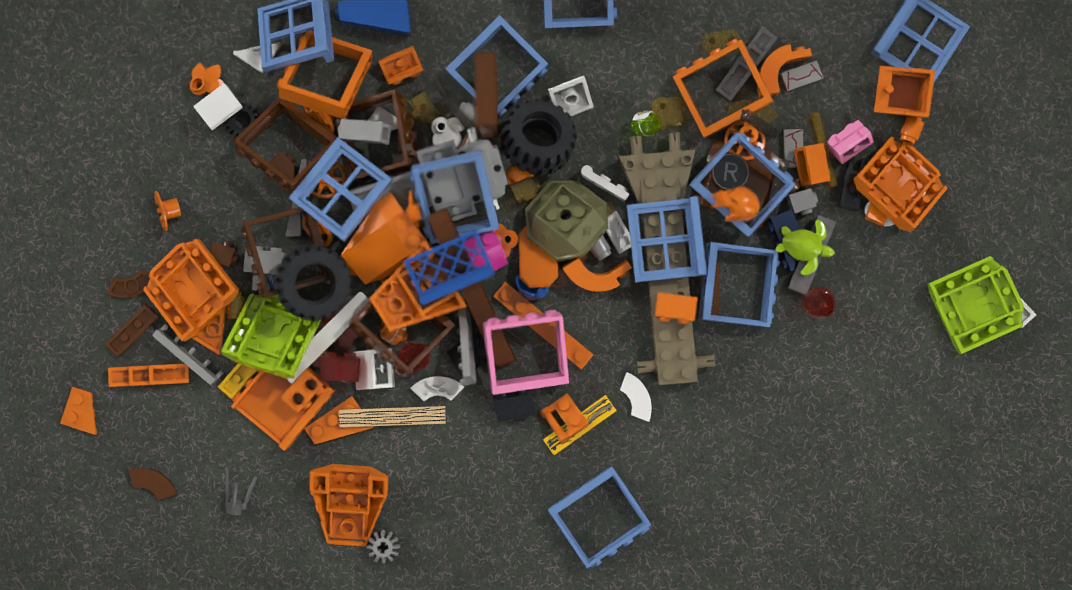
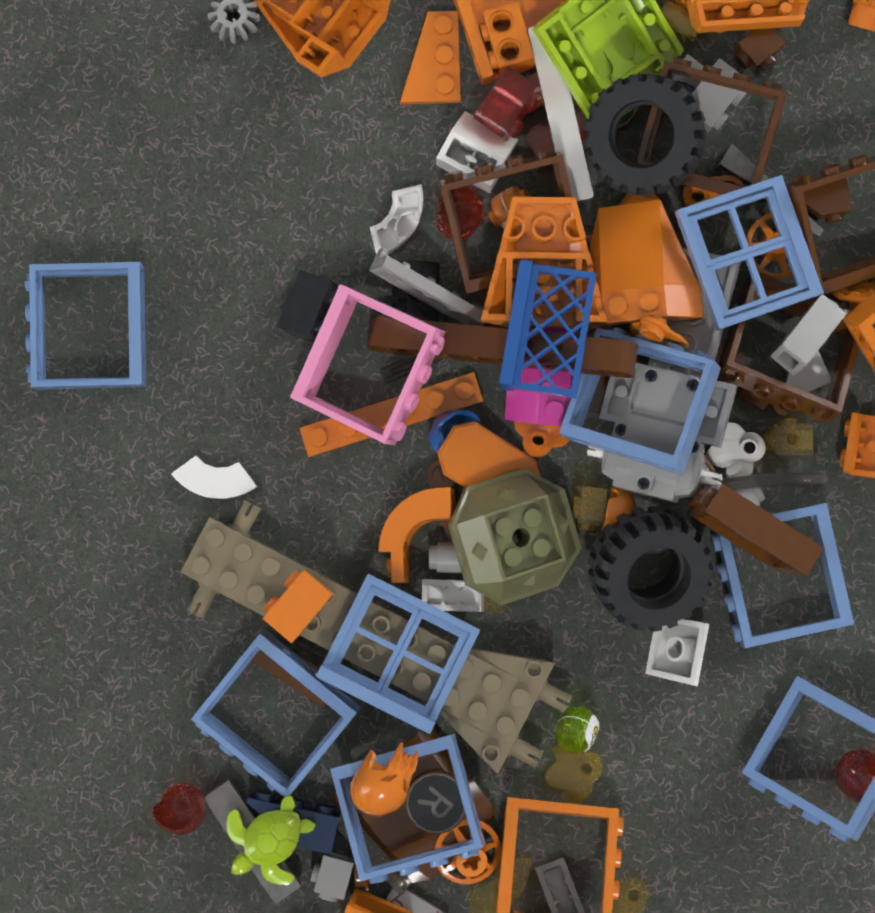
camera: 125 degrees right, 0 degrees up
tan sticker [339,406,446,427] -> none
orange plate [539,393,590,444] -> none
yellow tile [543,395,617,455] -> none
white plate [581,165,629,202] -> none
clear smoke axle [740,109,778,138] -> none

